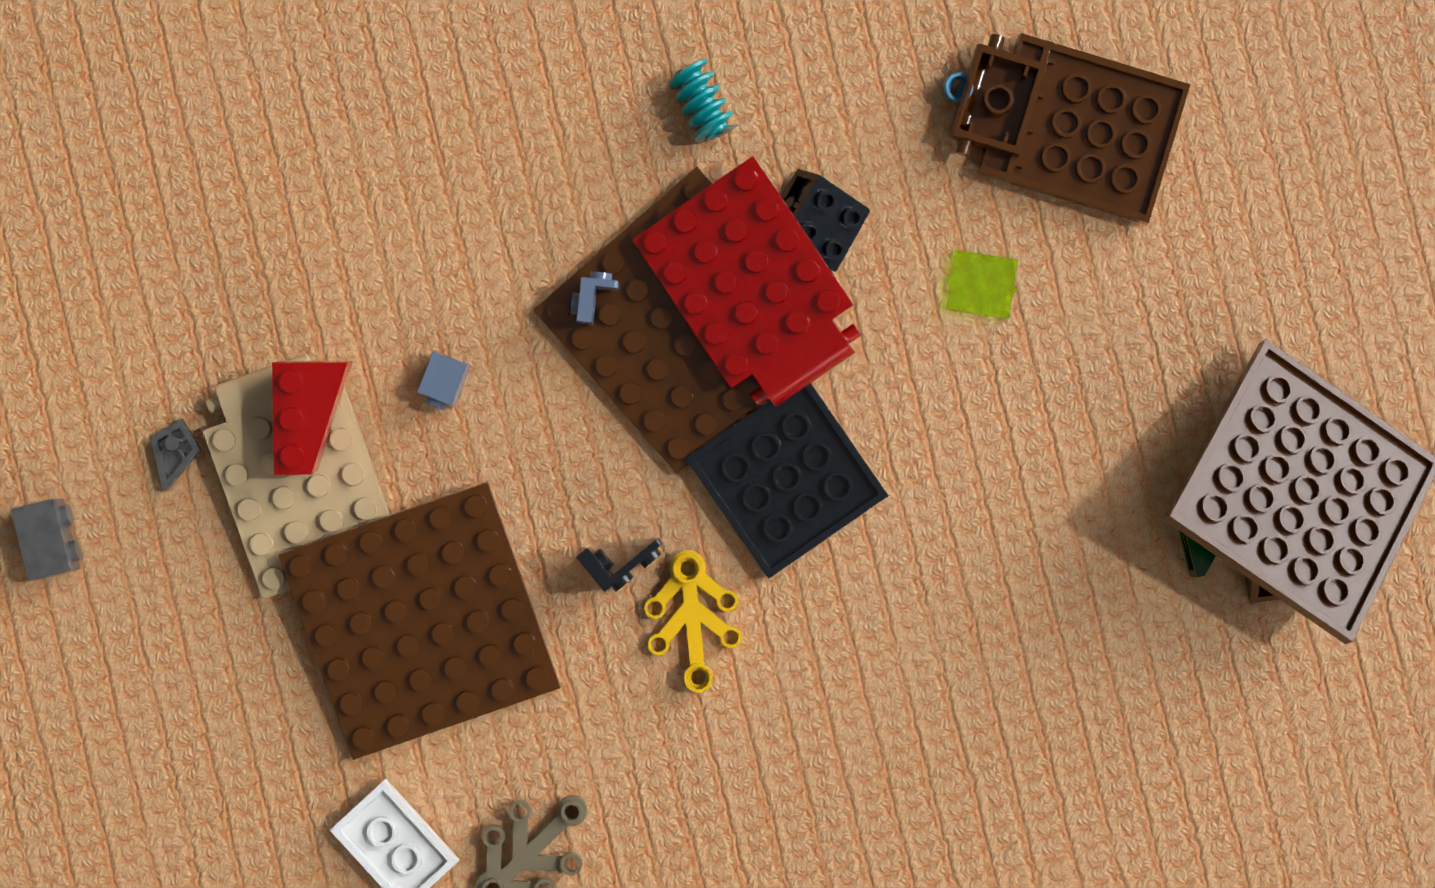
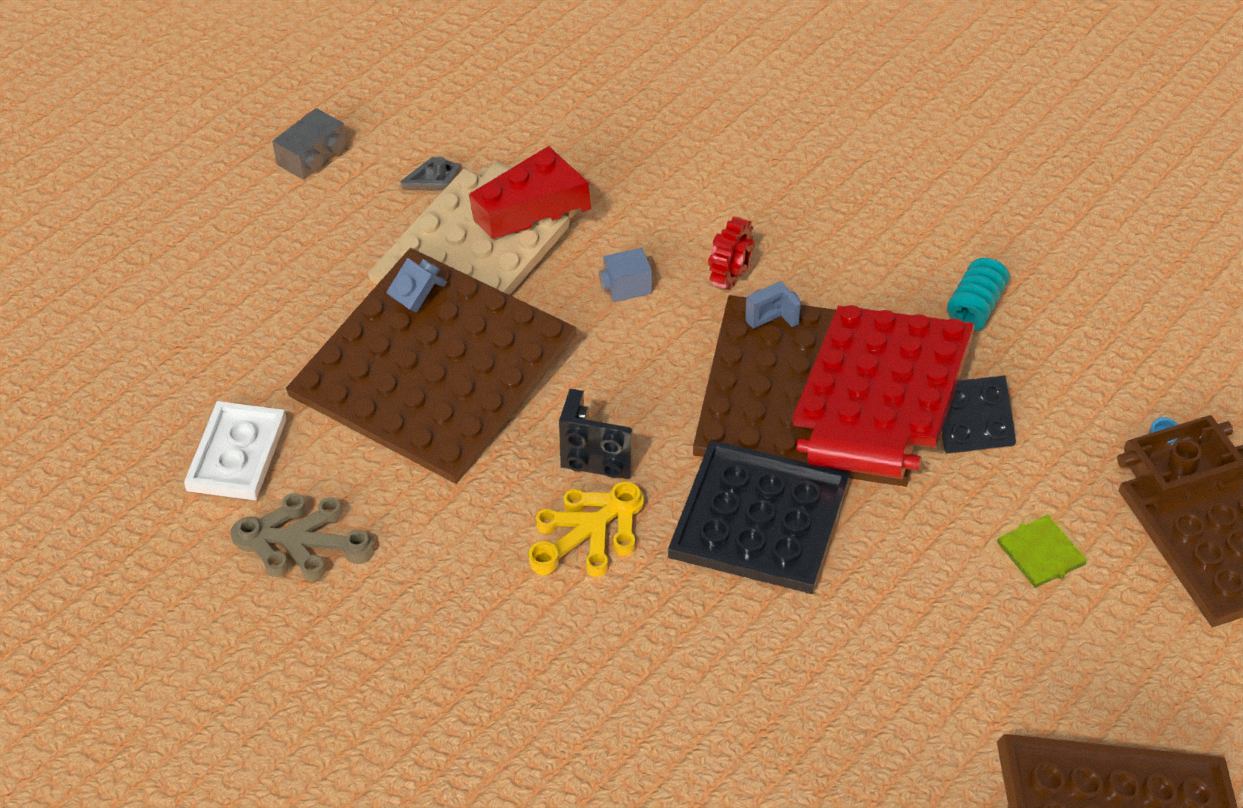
camera: 55 degrees right, 40 degrees down
none -> sand blue bracket [386,258,447,312]
none -> red gear [708,216,755,290]

